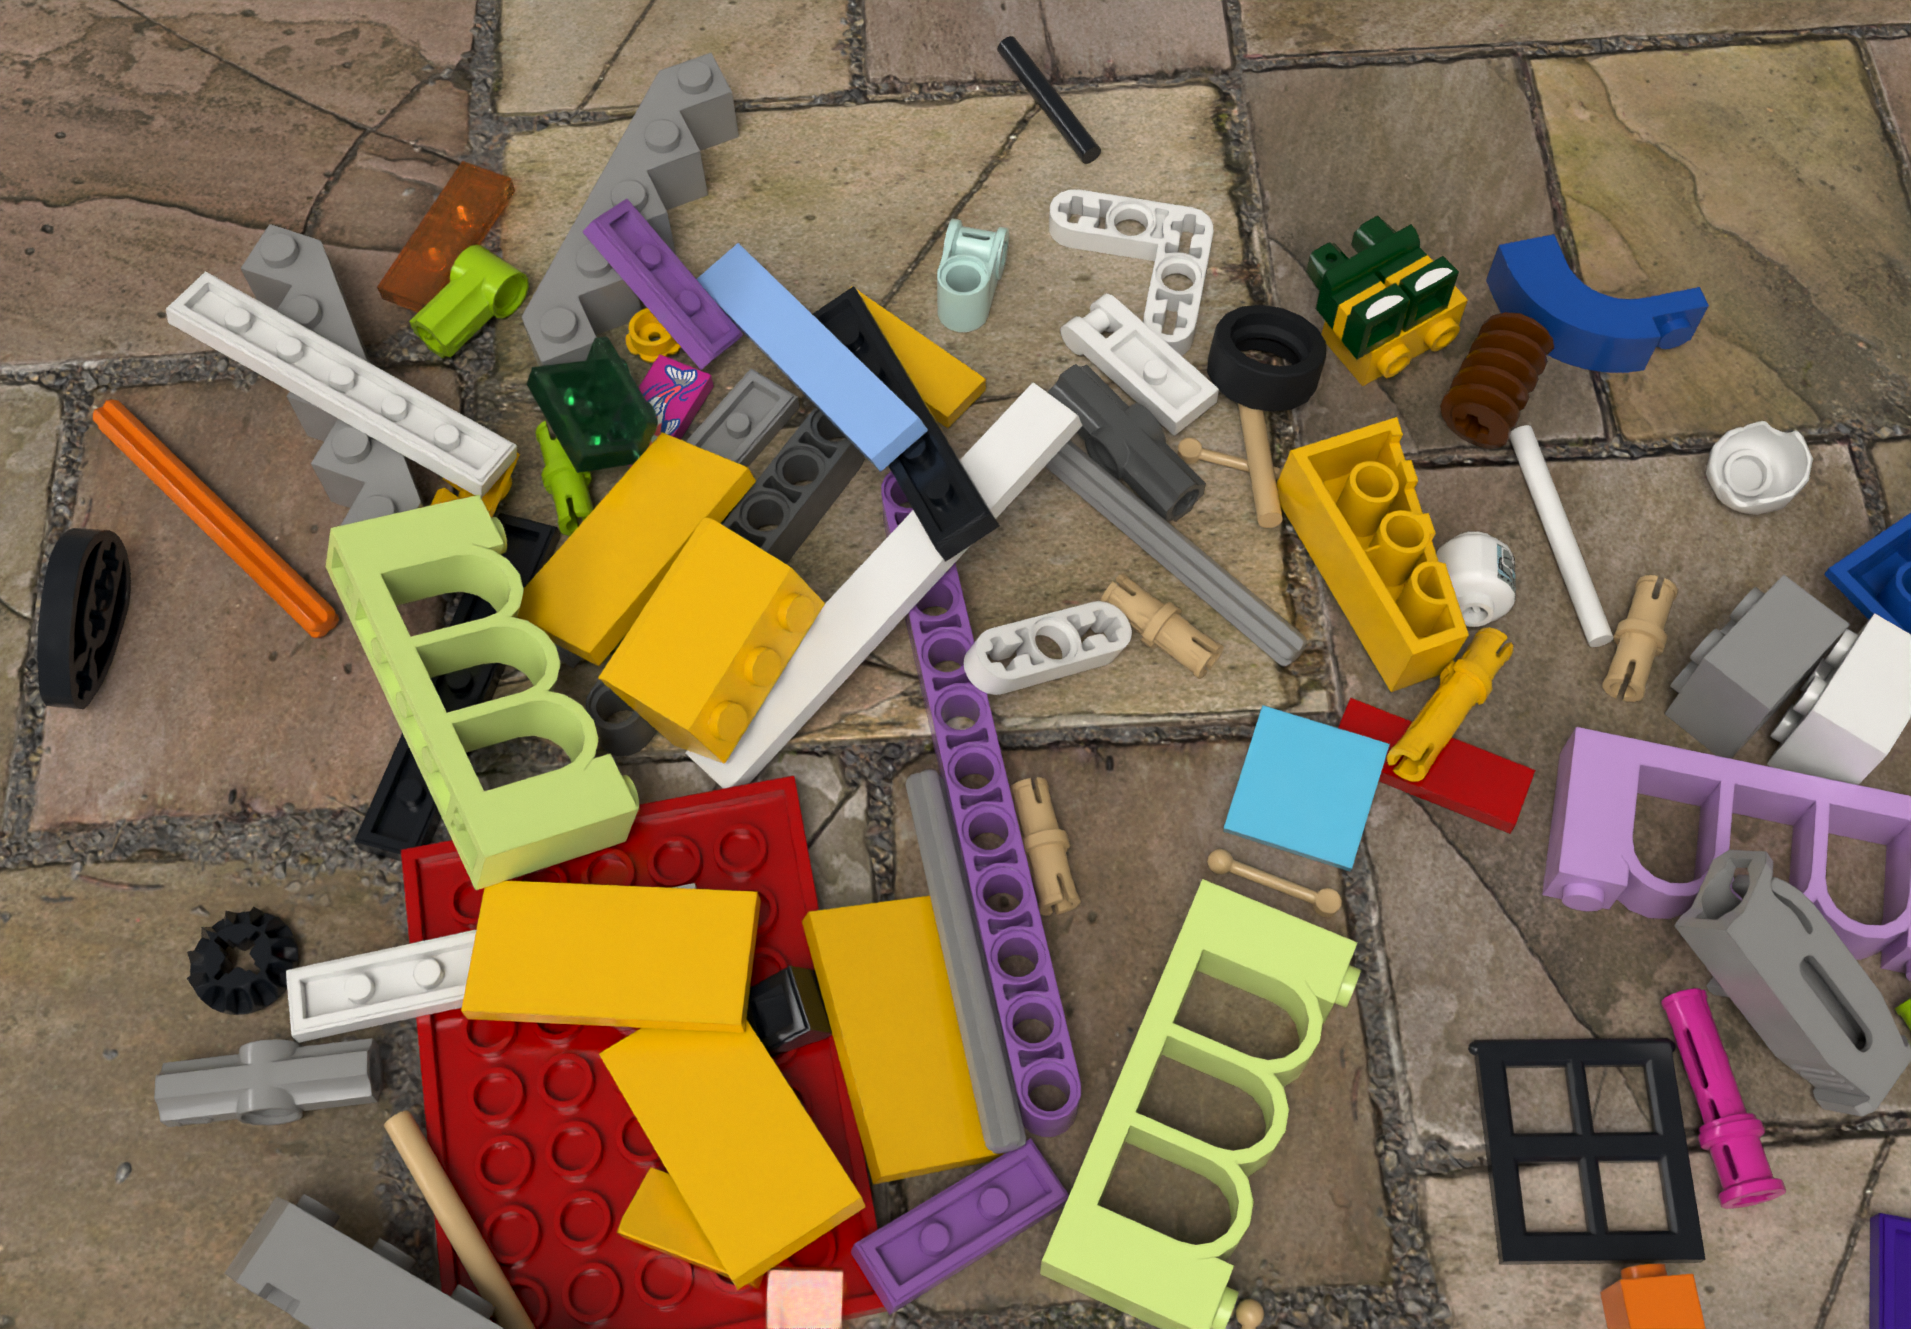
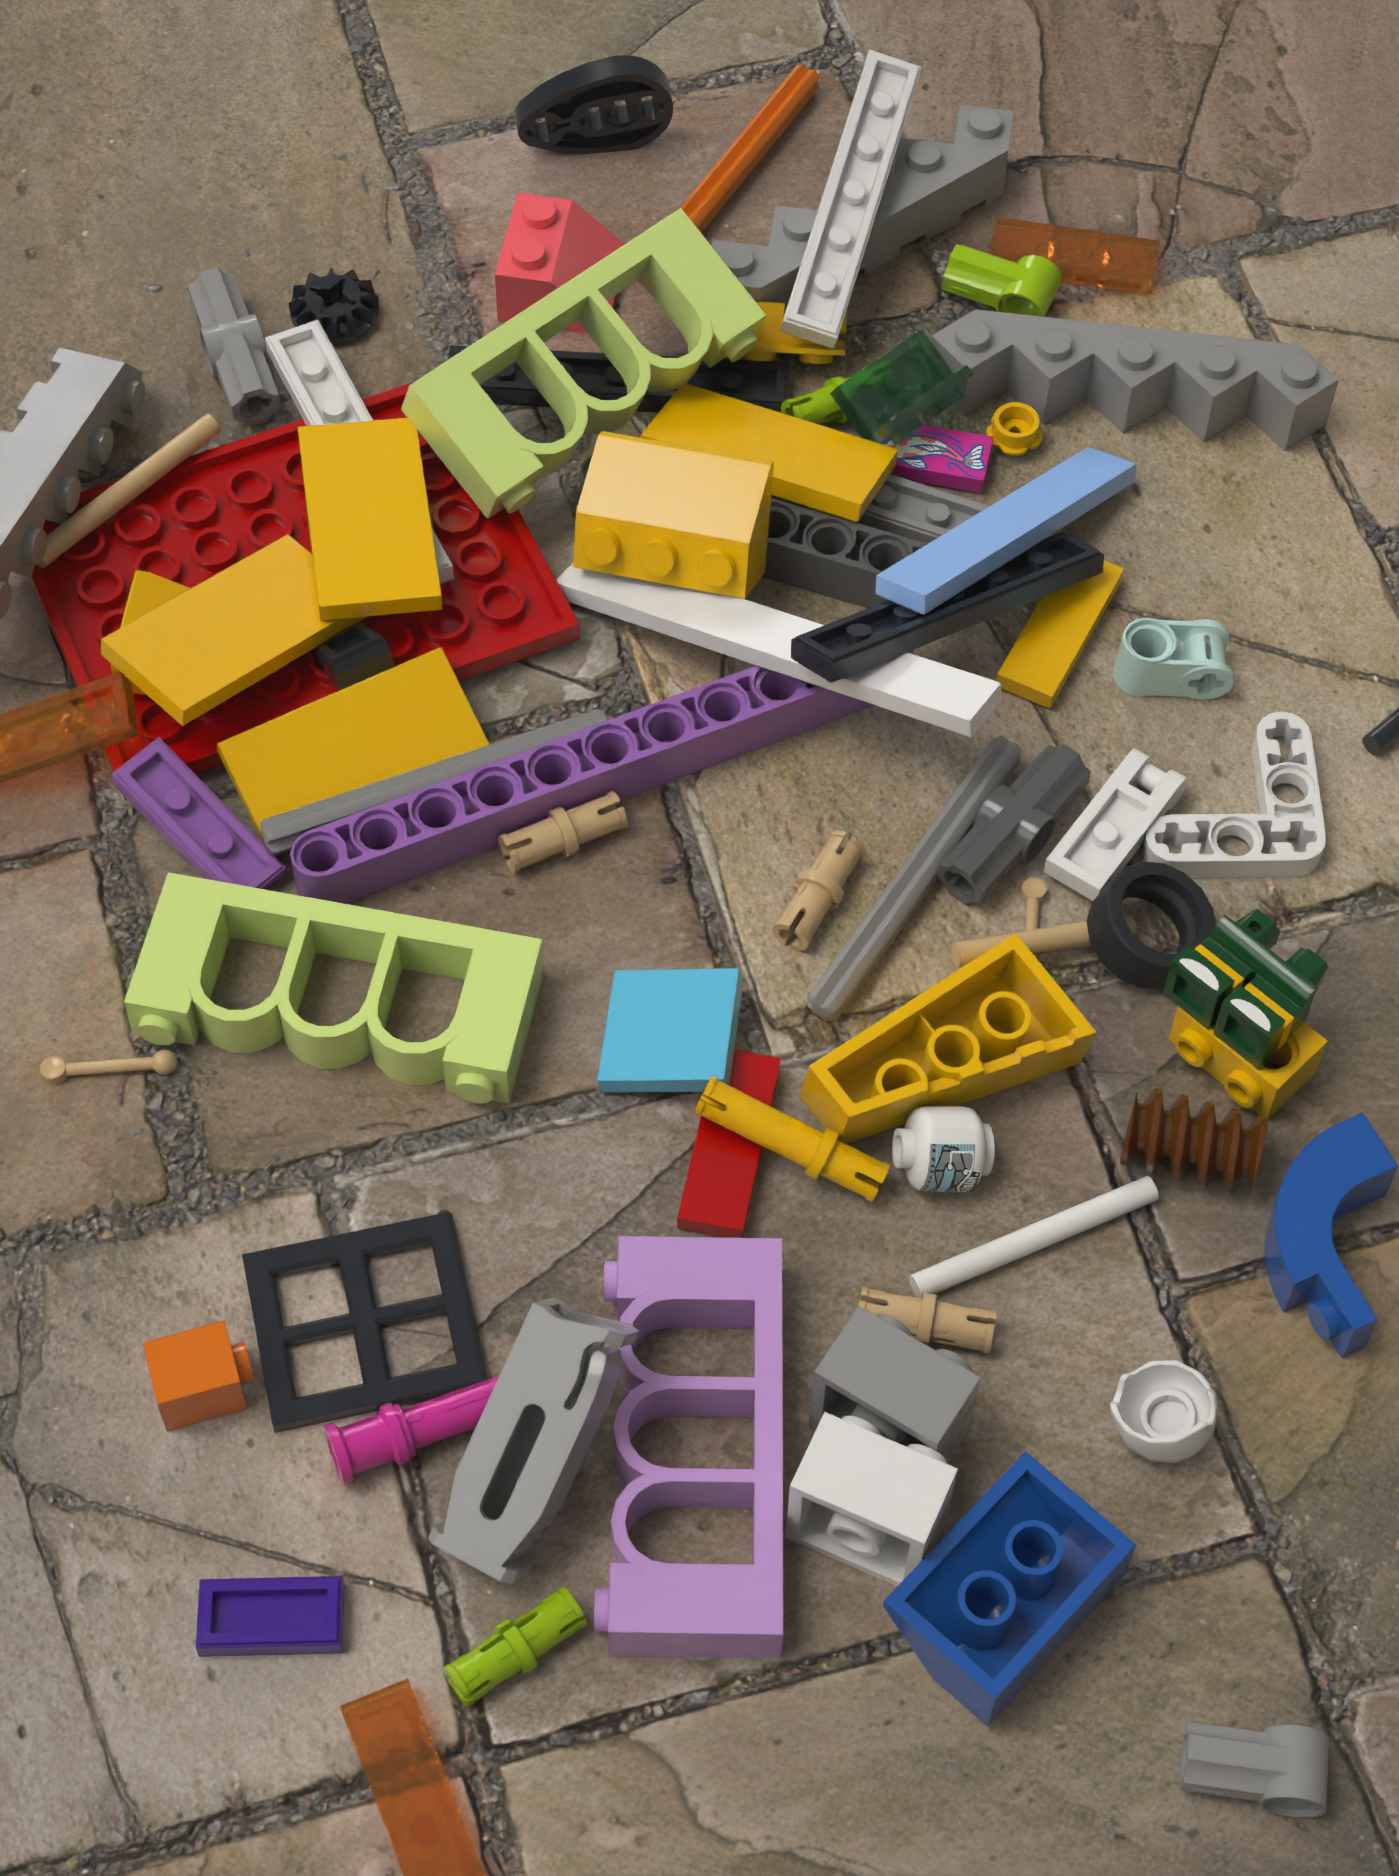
camera: 75 degrees right, 5 degrees down
medium lavender tile [583,198,743,370] -> none
white beam [964,601,1132,695] -> none
tan hinge [1207,849,1342,917] -> none
none -> coral slope [495,192,625,333]

